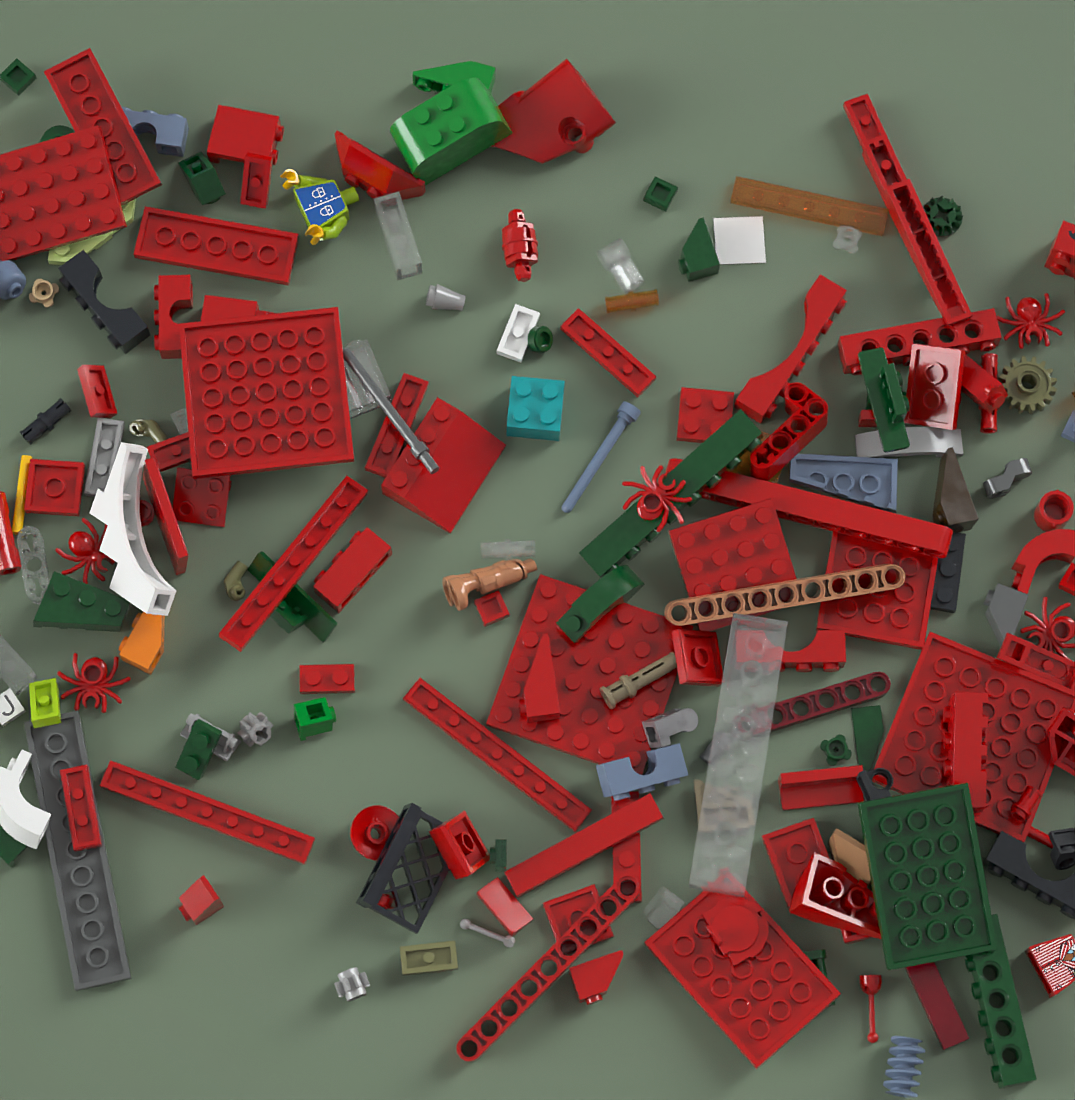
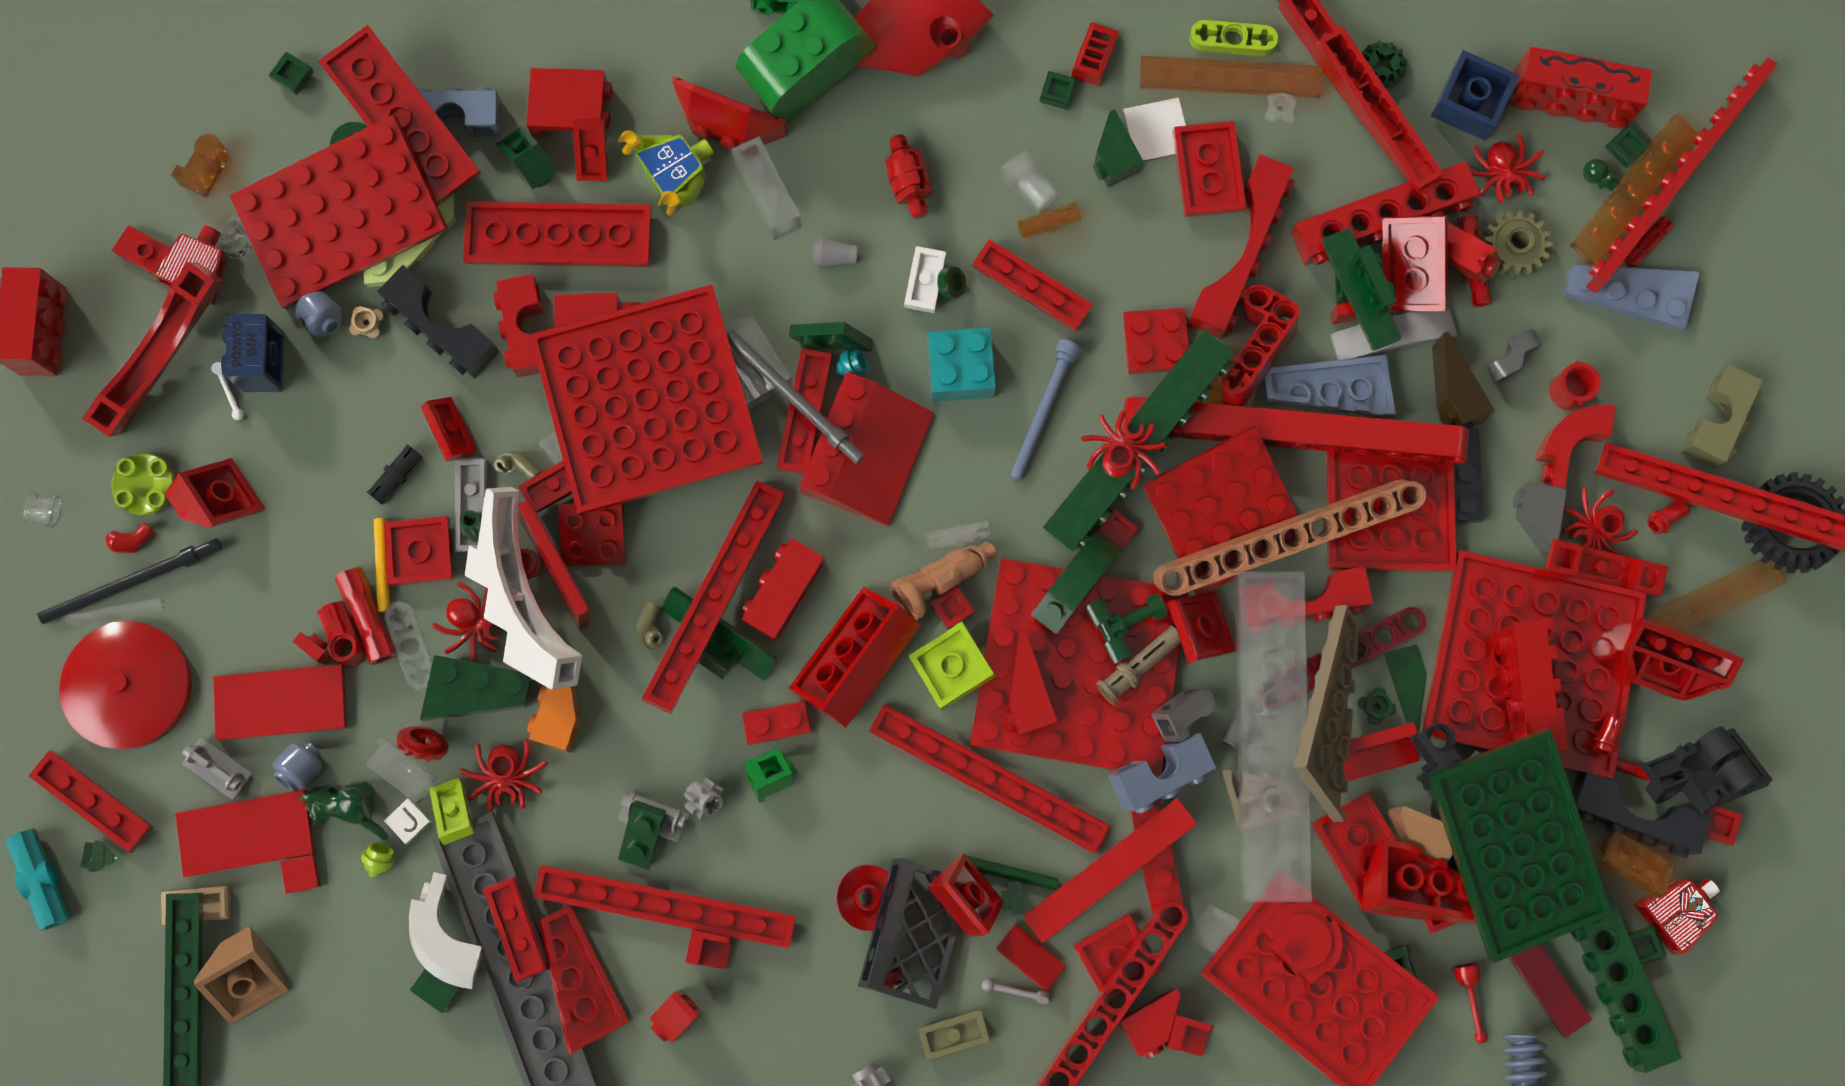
camera: 10 degrees left, 5 degrees up
none -> red gear [396,726,449,762]
none -> dark green cone [460,510,482,542]
none -> red wing [539,905,629,1055]
none -> red panel [685,930,733,969]
none -> dark green wing [789,322,873,352]
none -> red slope [789,586,921,728]
none -> teal plate [835,349,868,377]
none -> lime plate [909,622,996,711]
none -> dark green bar [967,855,1058,891]
none -> red slope [1071,22,1119,86]
none -> dark green bar [1084,593,1168,665]
none -> red tile [1096,509,1139,549]
none -> red panel [1164,1015,1214,1056]
none -> red plate [1172,121,1246,218]
none -> lime beam [1189,20,1278,56]
none -> dark tan wing [1294,605,1359,822]
none -> dark blue brick [1430,50,1519,141]
none -> clear orange bracket [1600,830,1675,899]
none -> dark green tile [1628,926,1666,965]

